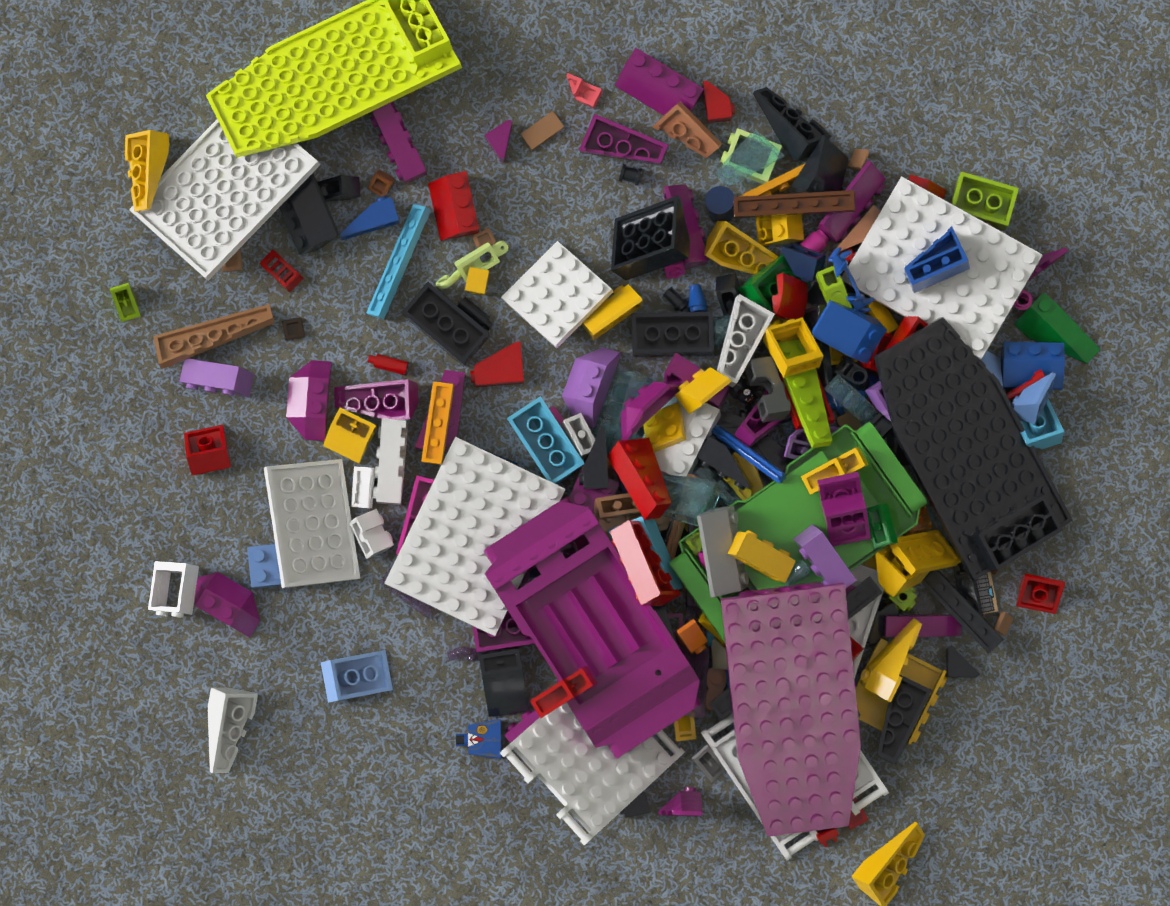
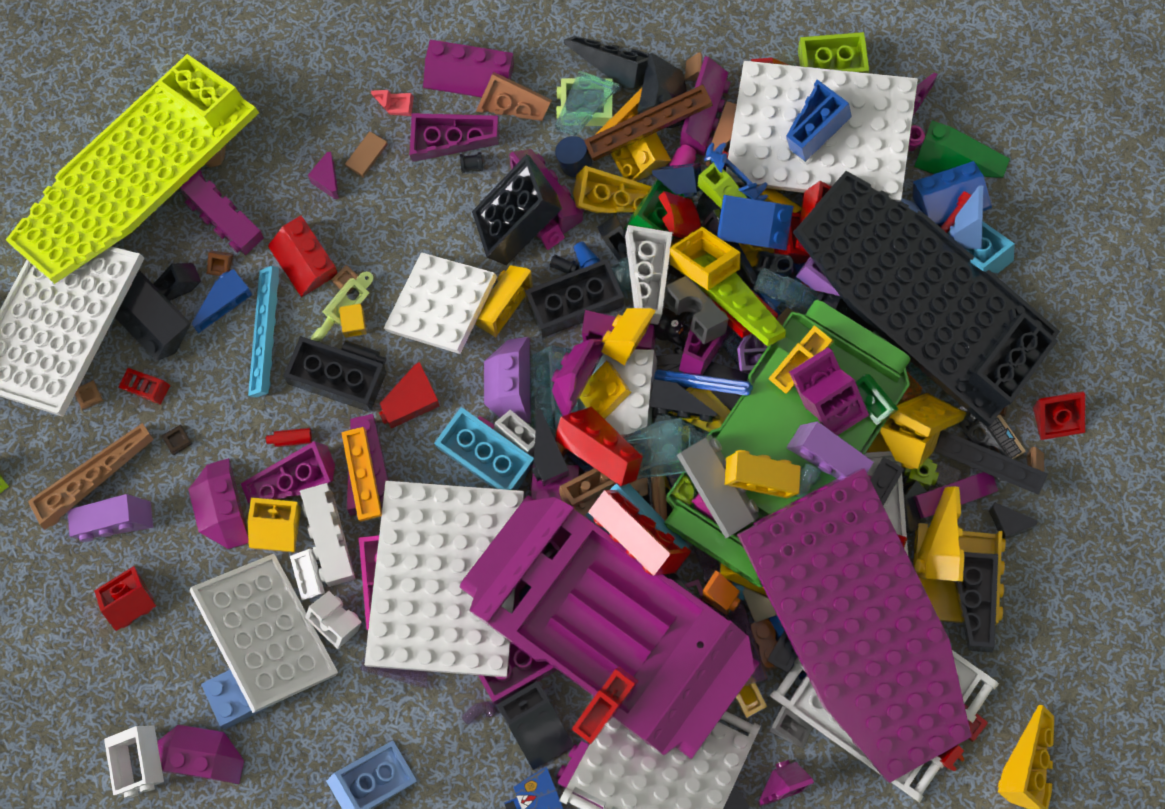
camera: 15 degrees left, 10 degrees down
red slope [702,80,735,124] -> none

